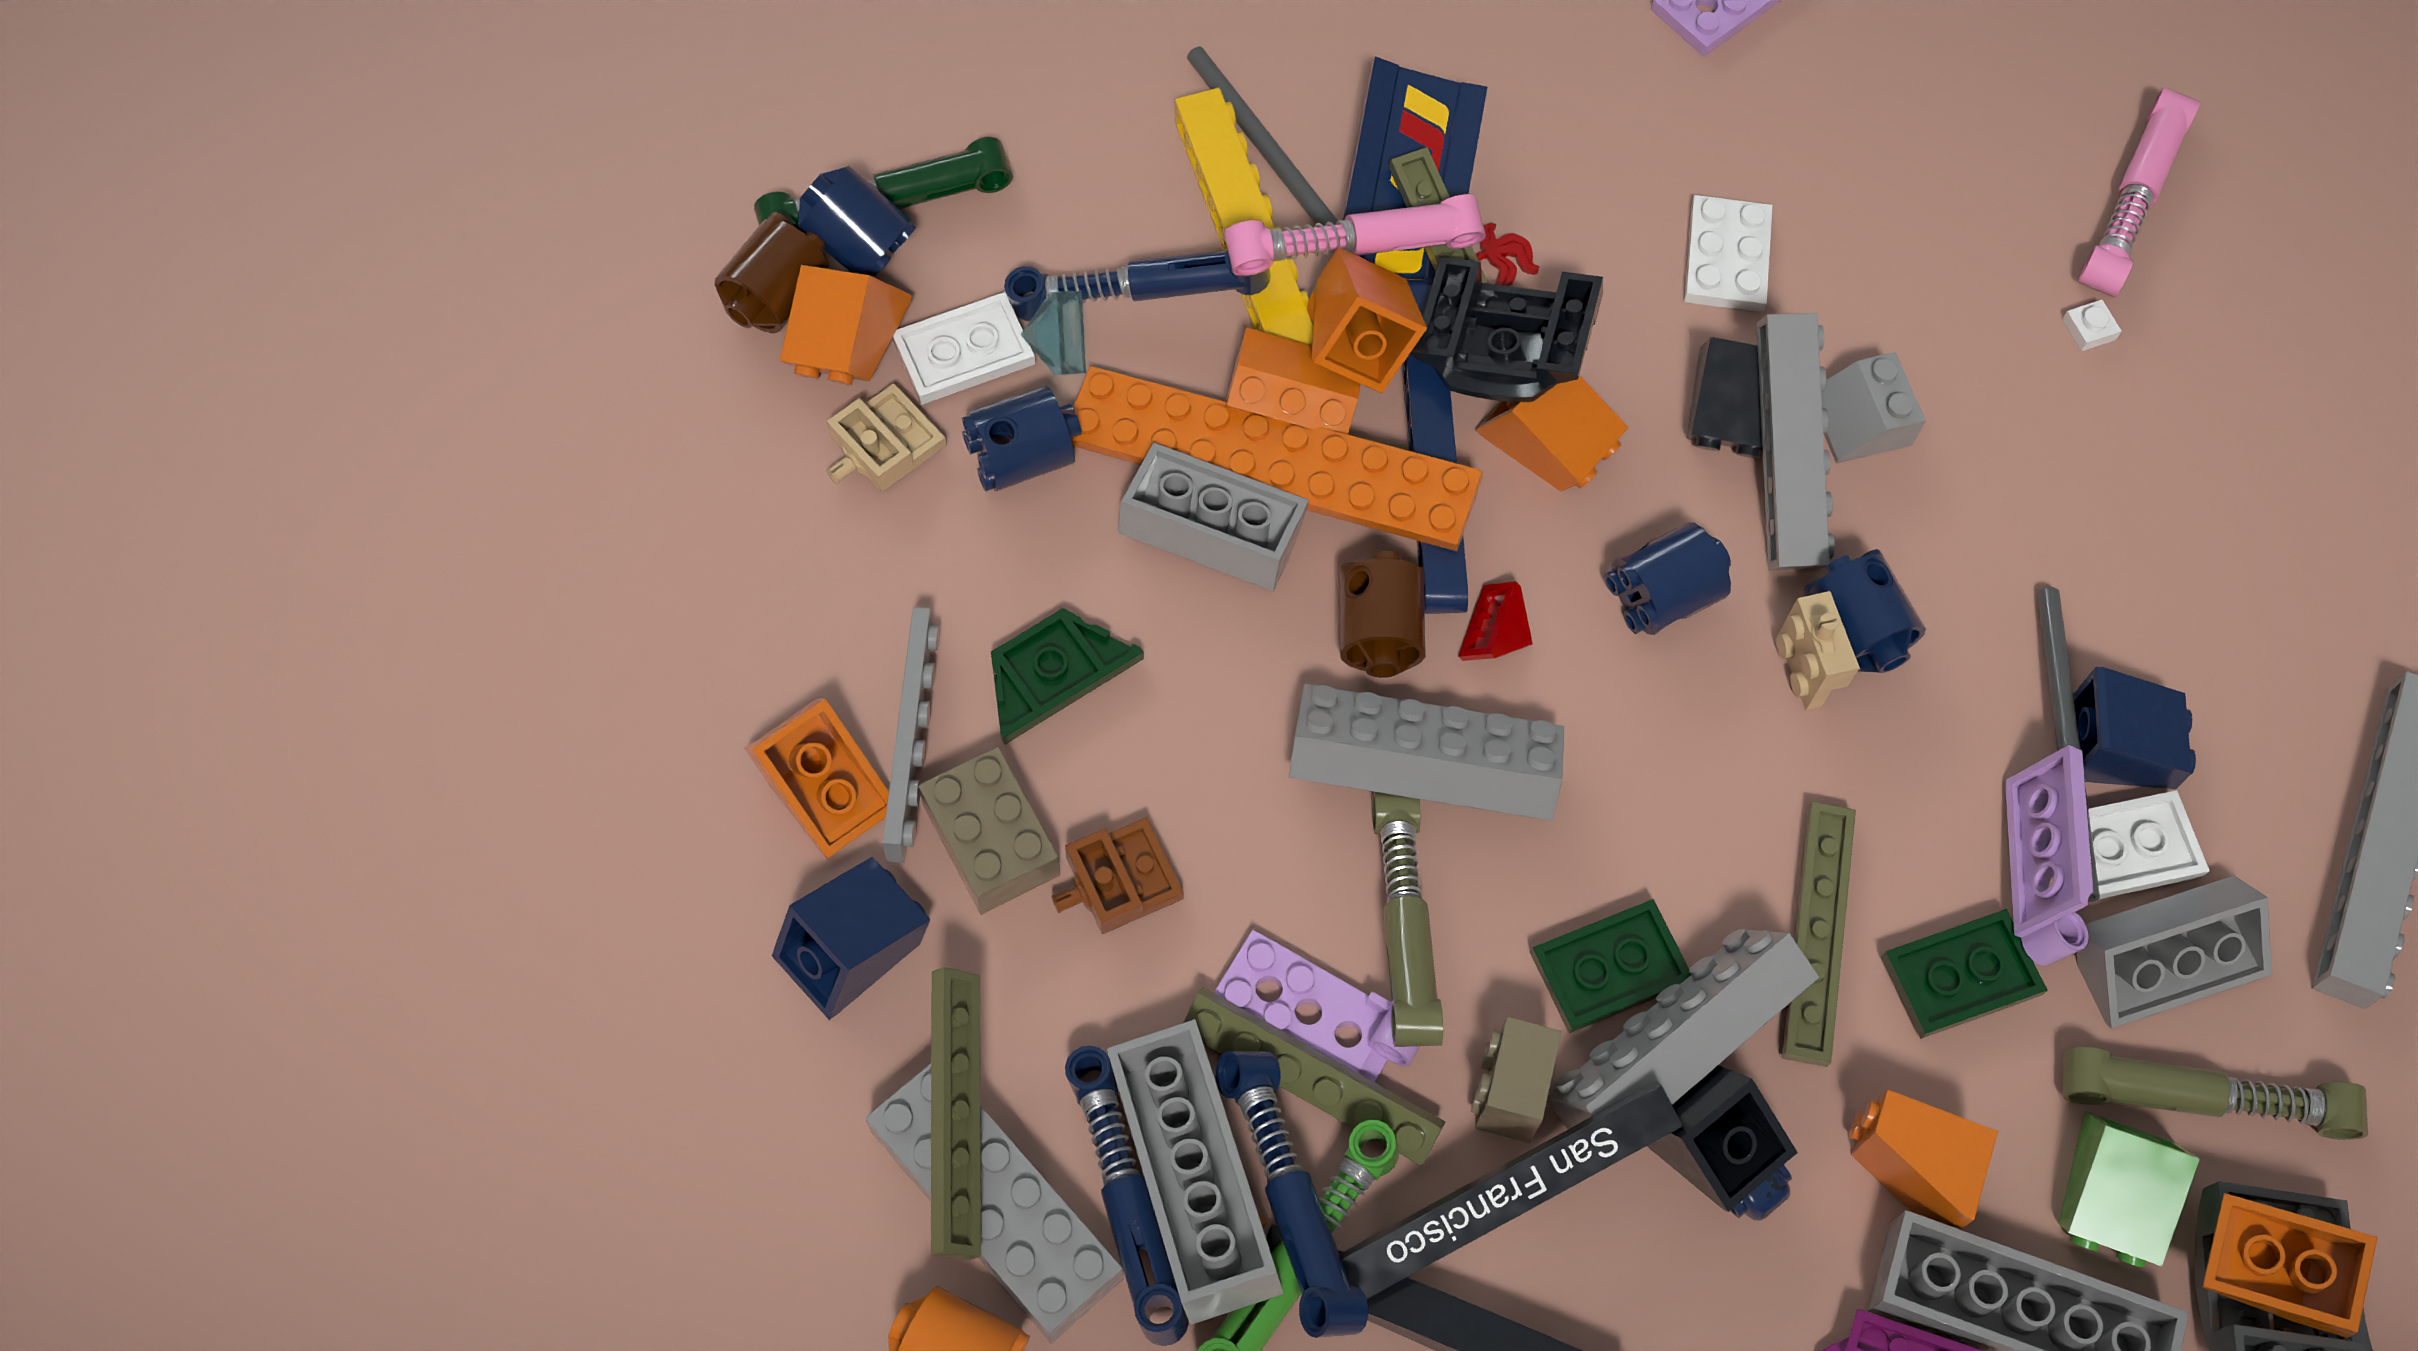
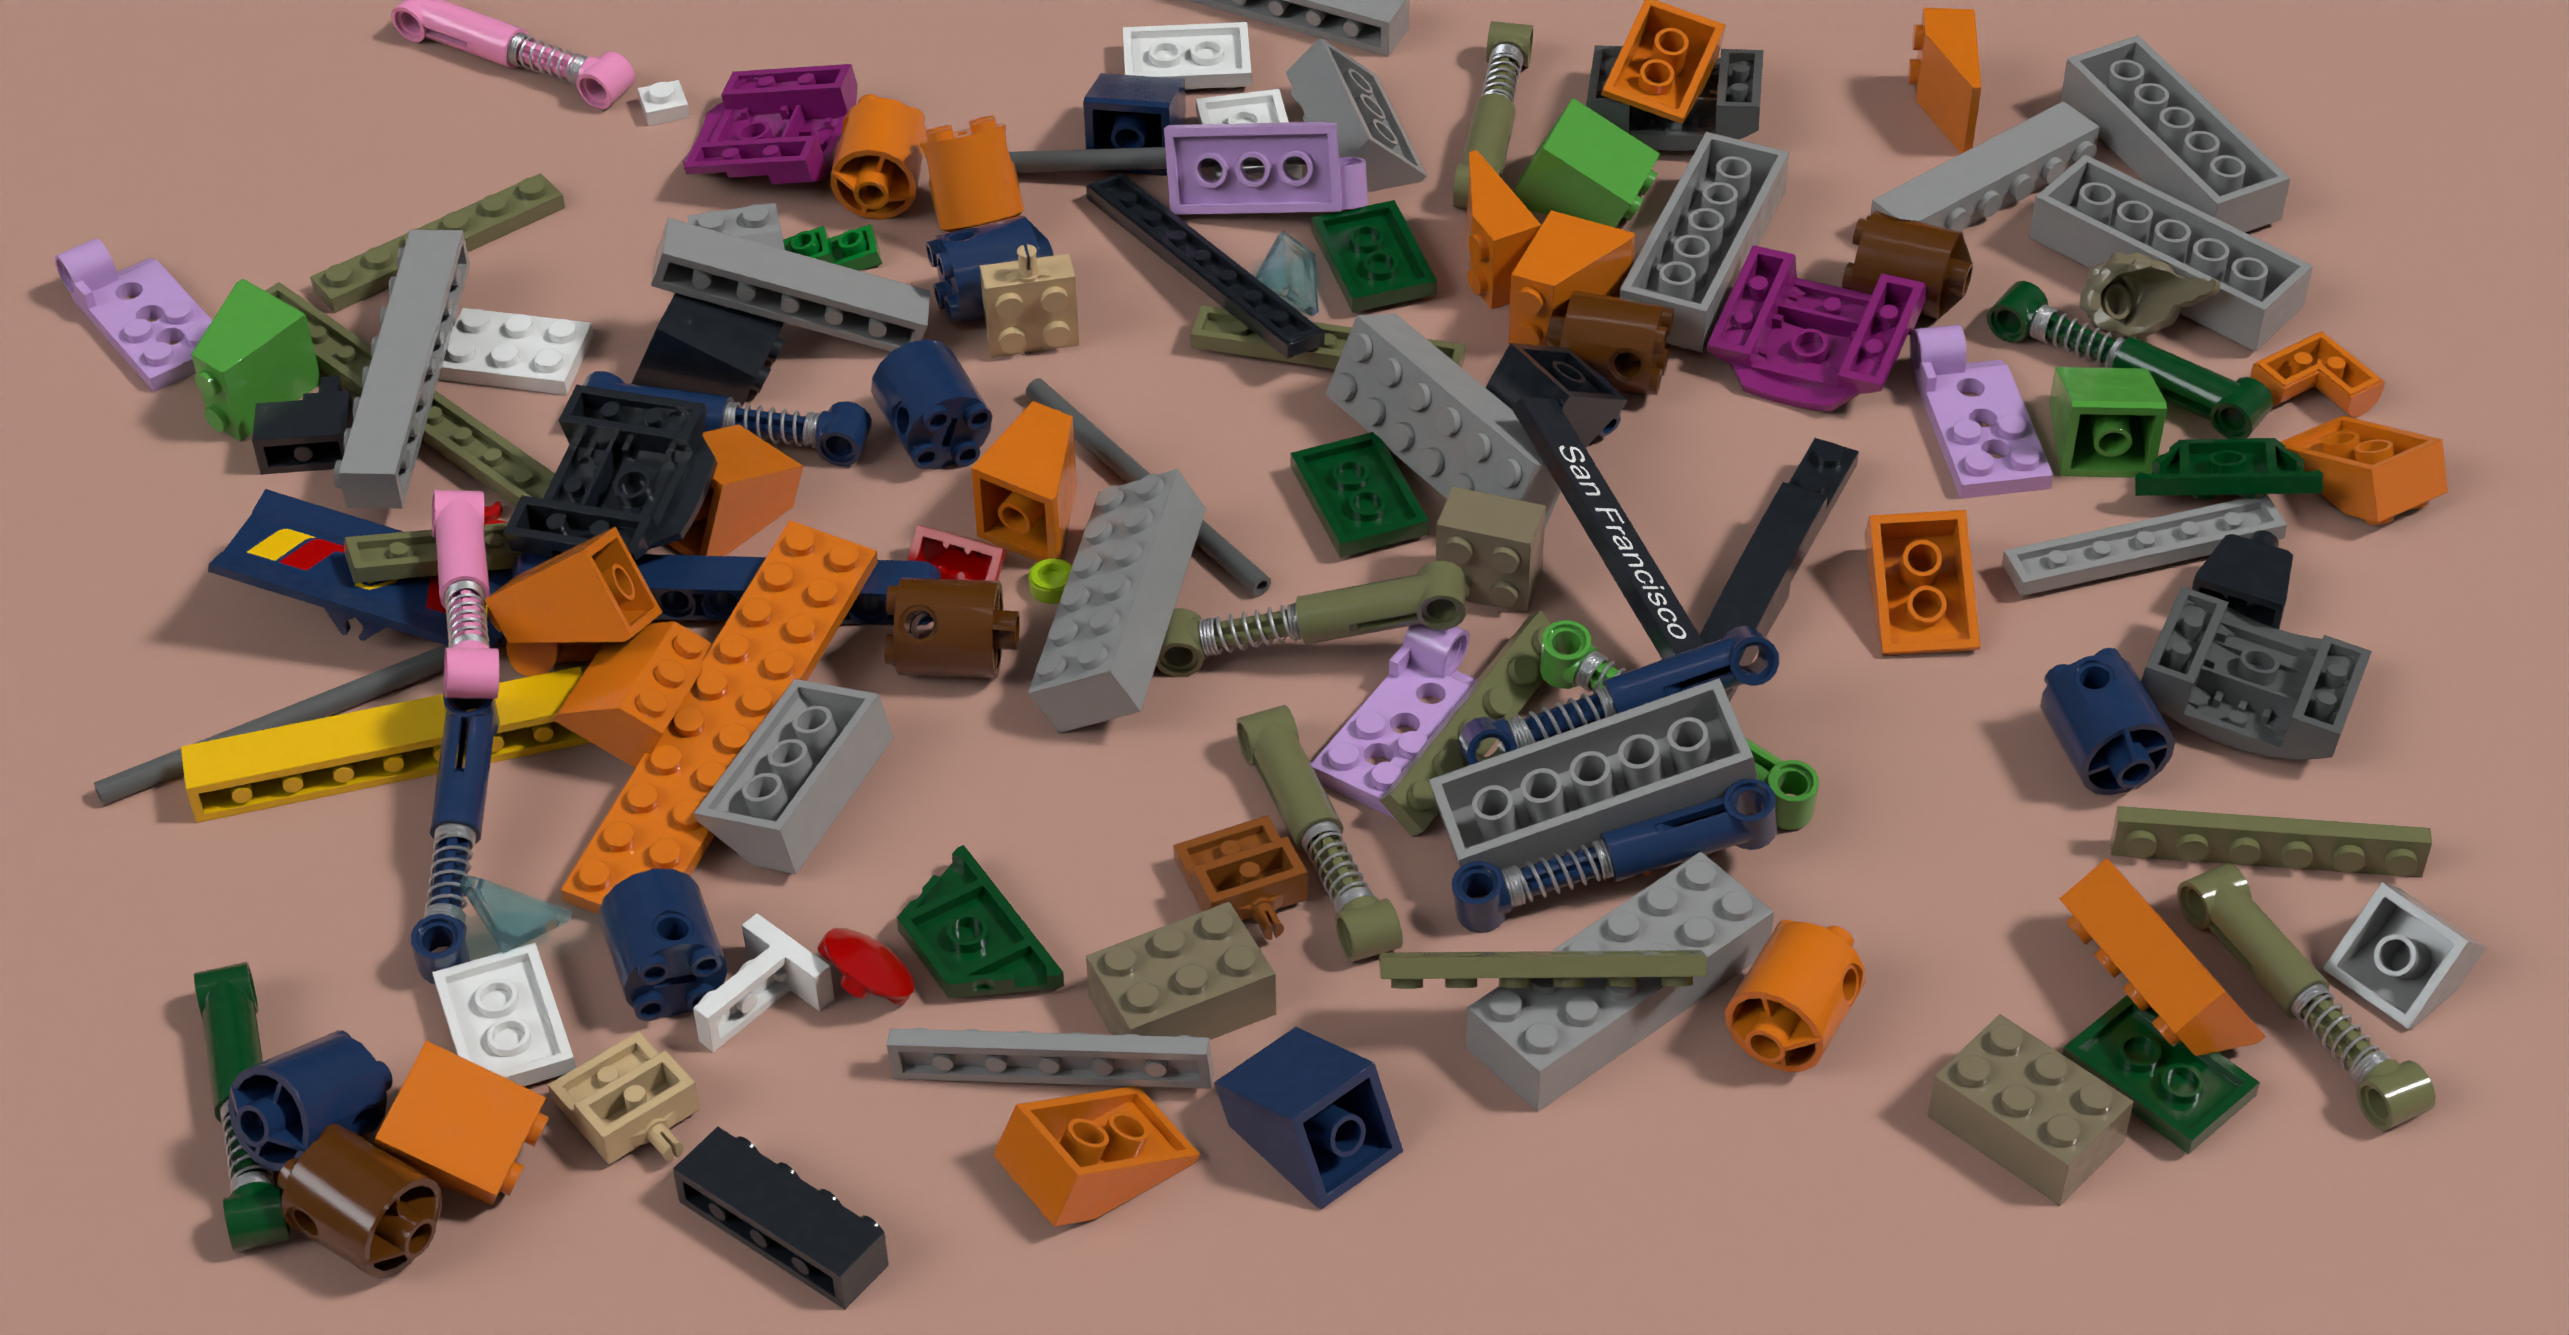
camera: 85 degrees left, 20 degrees down
none -> bright green slope [191,279,321,442]
none -> black hinge [252,376,354,475]
none -> olive plate [265,282,555,507]
none -> olive plate [310,173,565,313]
none -> light grey brick [334,230,470,509]
none -> dark blue piece [583,371,872,466]
none -> black brick [673,1126,889,1310]
none -> magenta slope [682,64,858,184]
none -> white bracket [693,913,835,1053]
none -> green slope [783,224,883,271]
none -> red dish [817,928,915,1005]
none -> orange cylinder [830,94,927,220]
none -> orange cylinder [920,115,1025,233]
none -> orange slope [971,401,1077,562]
none -> dark grey piece [1026,378,1271,597]
none -> lime tile [1029,558,1072,604]
none -> black tile [1086,173,1325,359]
none -> white plate [1123,22,1252,91]
none -> olive piece [1236,705,1403,963]
none -> clear light blue slope [1255,231,1319,316]
none -> orange slope [1467,150,1542,310]
none -> reddish brown cylinder [1545,291,1674,396]

